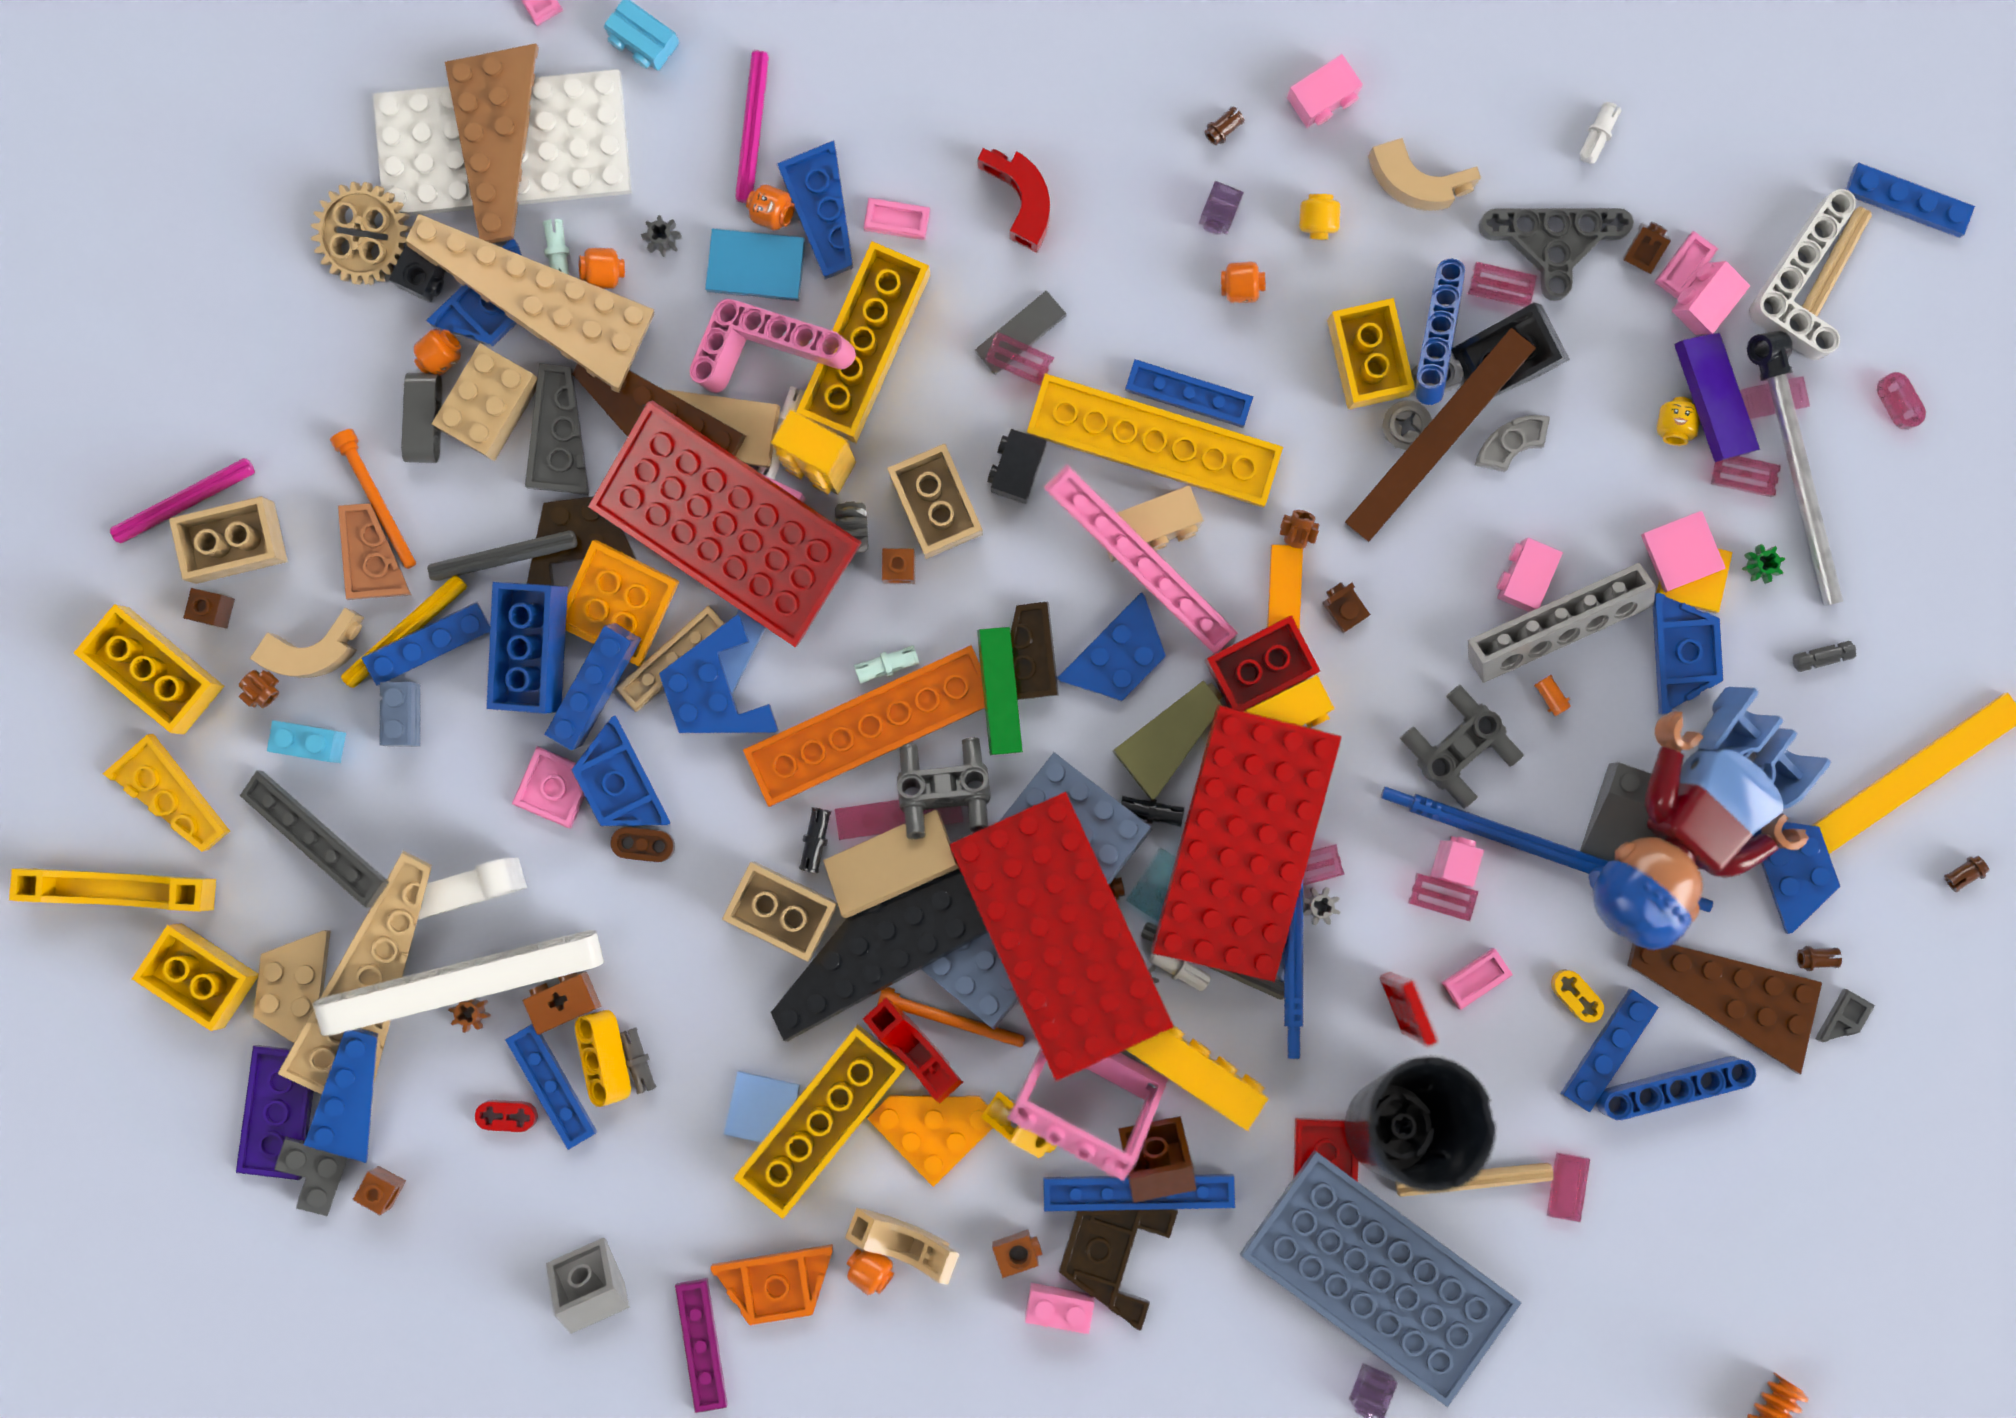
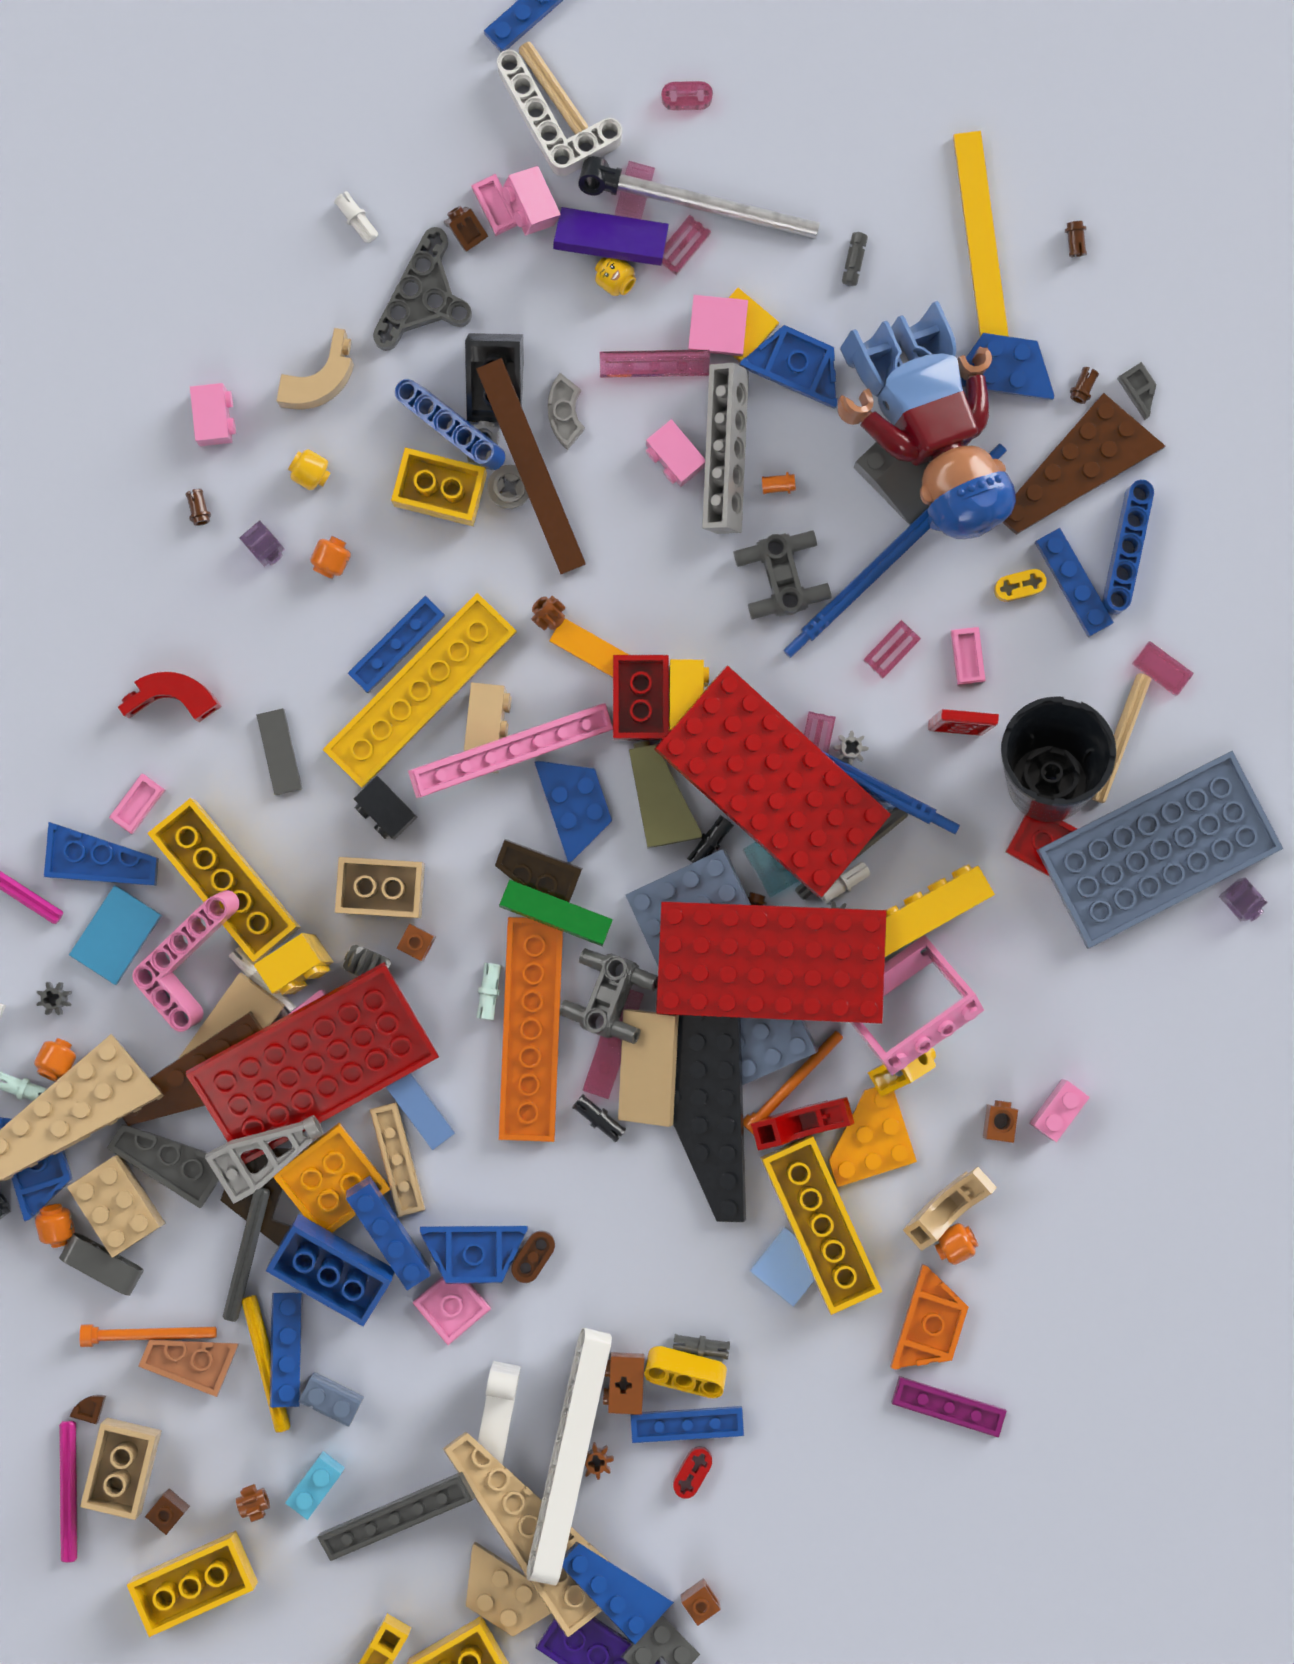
camera: 70 degrees left, 0 degrees up
yellow wing [102,734,230,852] -> none
tan arch [250,608,364,678] -> none
light grey slope [546,1238,629,1334] -> none
blue wing [659,615,779,733] -> none
tan brick [722,861,838,962] -> none
orange head [746,184,795,230] -> none
clear pink tile [984,332,1054,386] -> none
blue plate [1043,1174,1235,1211] -> none
dark brown wing [1059,1209,1178,1331] -> none
reddish brown brick [1118,1116,1196,1203] -> none
reddish brown bracket [1322,582,1371,633] -> none
bright pink brick [1430,836,1484,887] -> none
clear pink tile [1468,262,1537,307] -> none
green gear [1742,544,1785,584] -> none
none -> reddish brown tile [70,1395,106,1424]
none -> light grey plate [205,1115,324,1204]
none -> clear pink tile [600,350,710,378]

